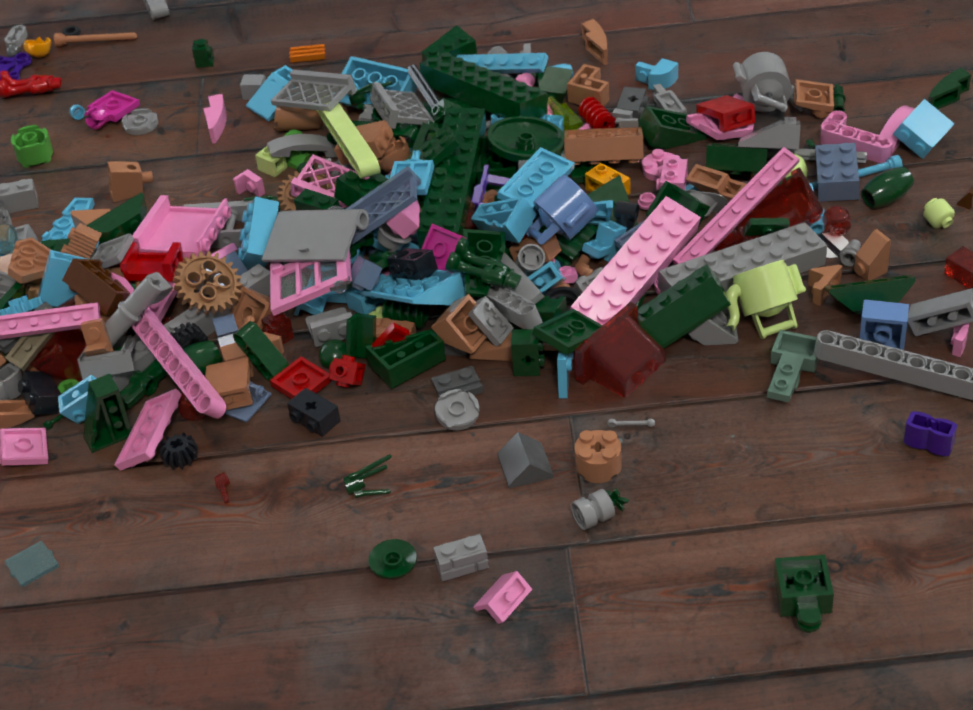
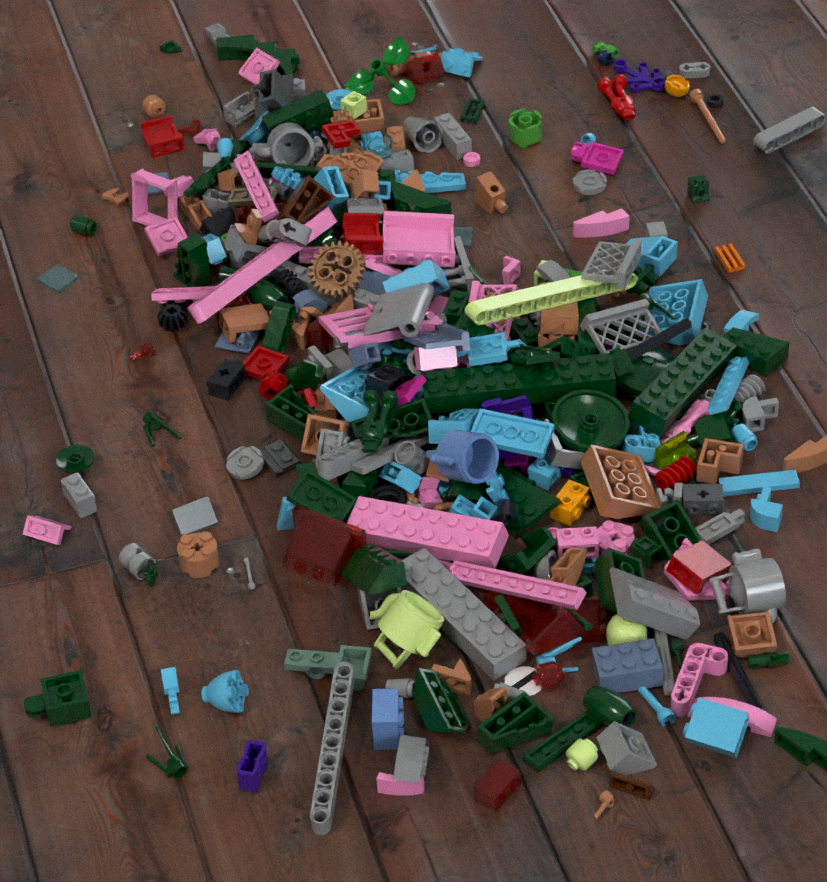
camera: 75 degrees right, 0 degrees up
none -> dark green plant [146,726,189,778]
none -> medium azure piece [161,667,180,715]
none -> medium azure piece [202,670,249,713]
none -> light grey cone [385,678,415,699]
none -> bright pink tile [463,152,480,167]
none -> dark green wedge [476,691,554,754]
none -> dark green tile [523,711,601,773]
none -> light grey slope [596,721,657,775]
none -> dark green window [631,535,663,569]
none -> black axle [714,632,762,709]
none -> medium azure tile [718,470,800,497]
none -> medium azure slope [723,310,759,332]

